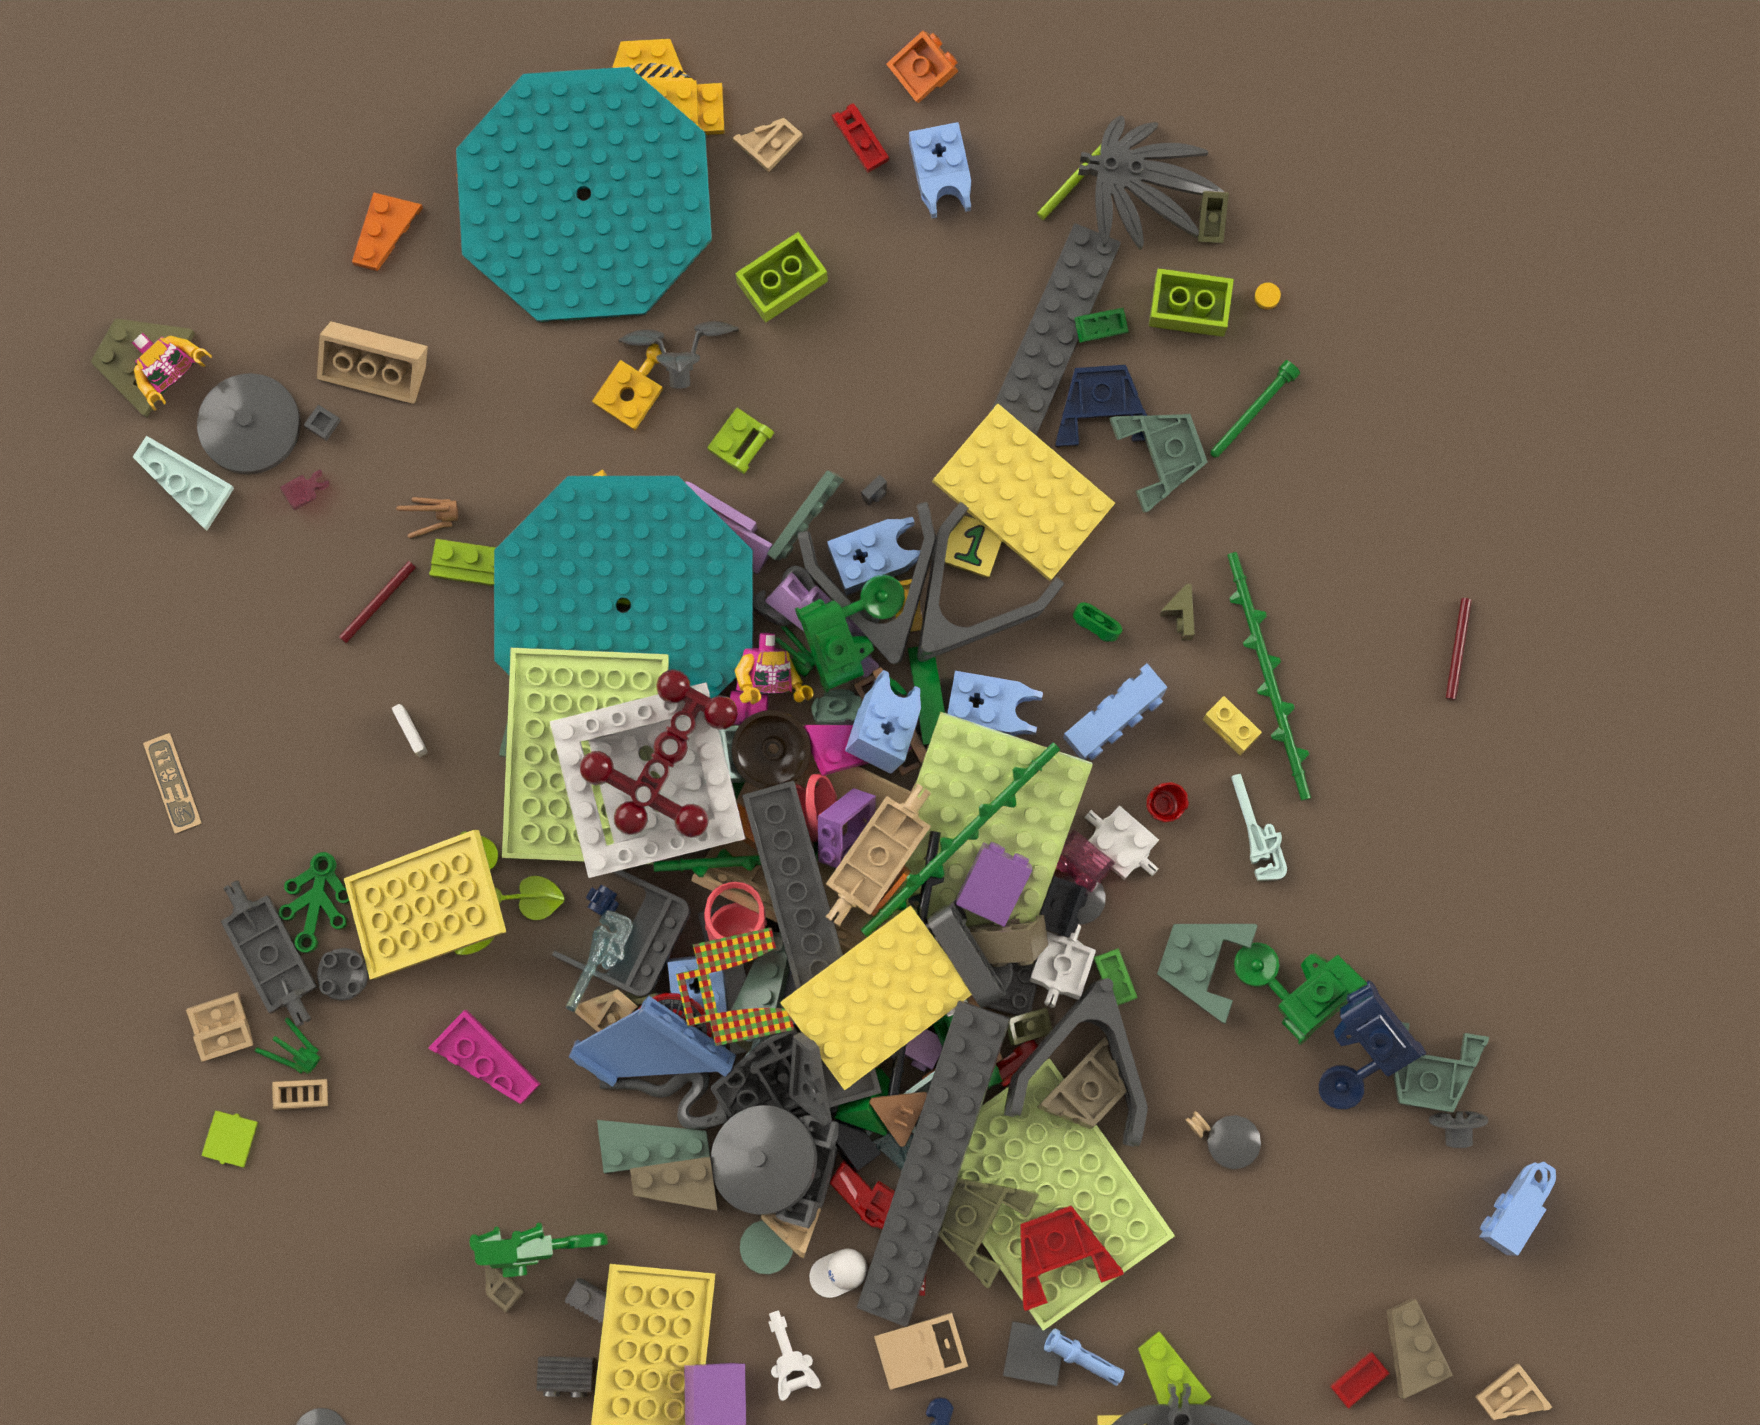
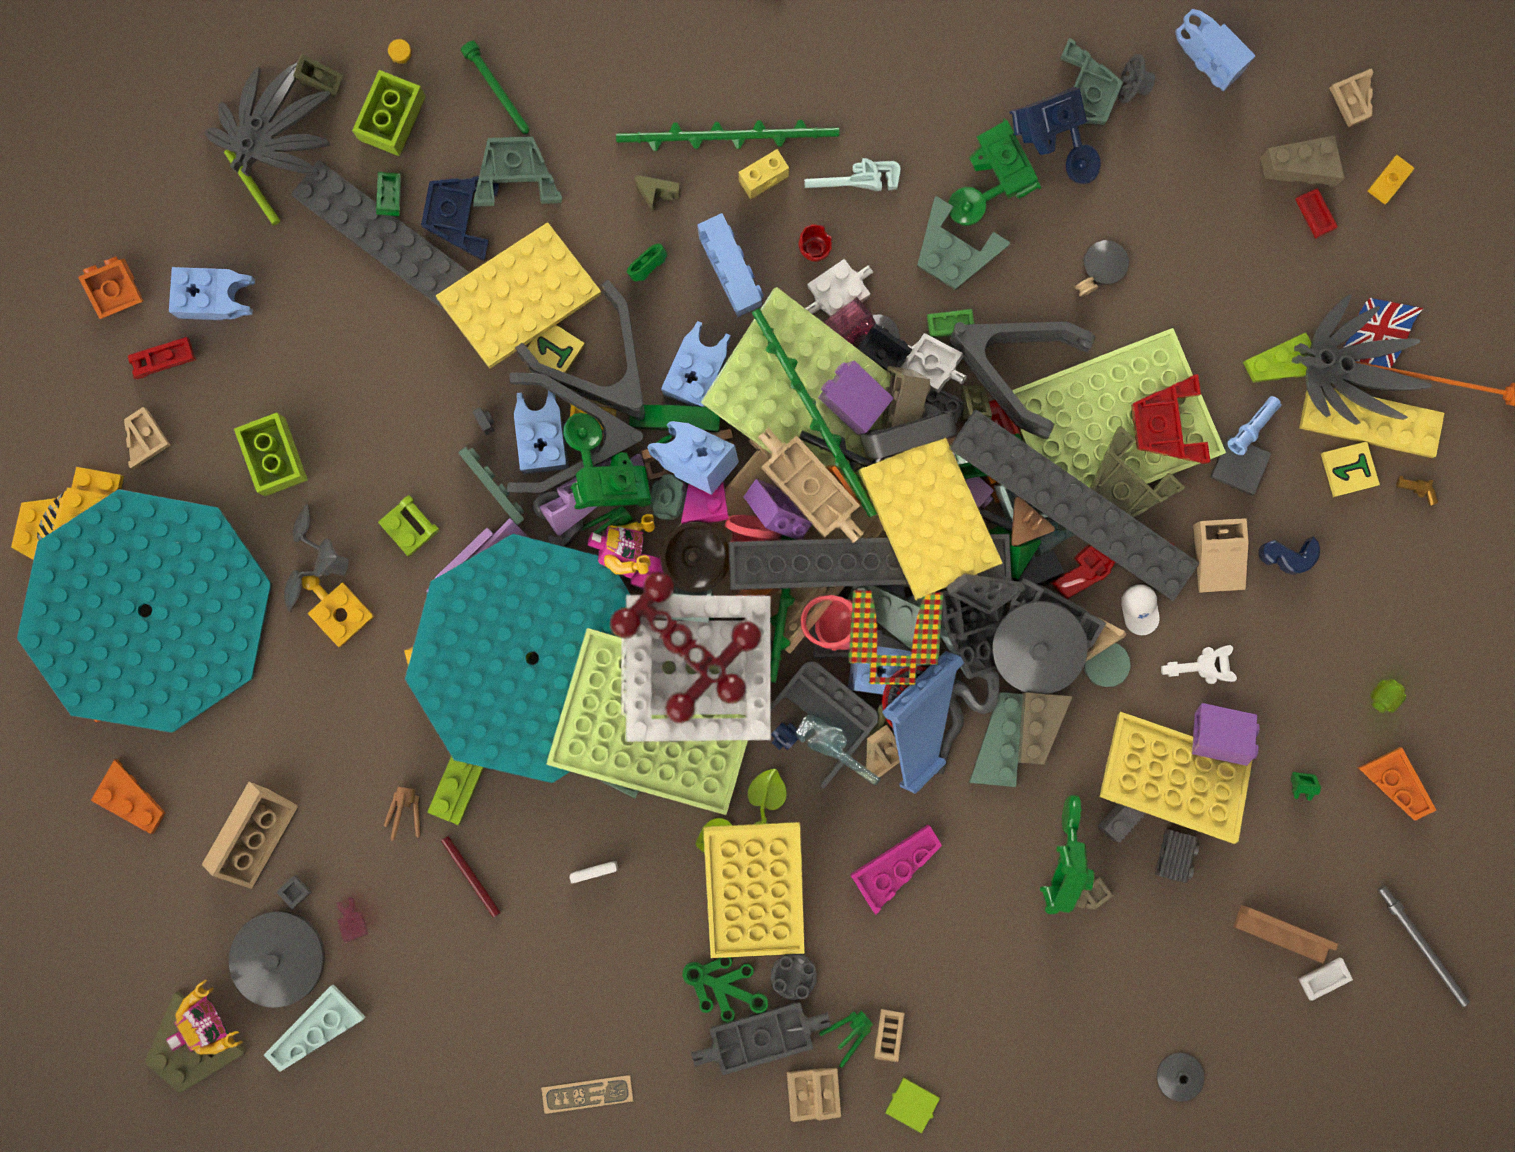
camera: 80 degrees left, 5 degrees up
dark tan wing [1037,1037,1127,1129] -> none

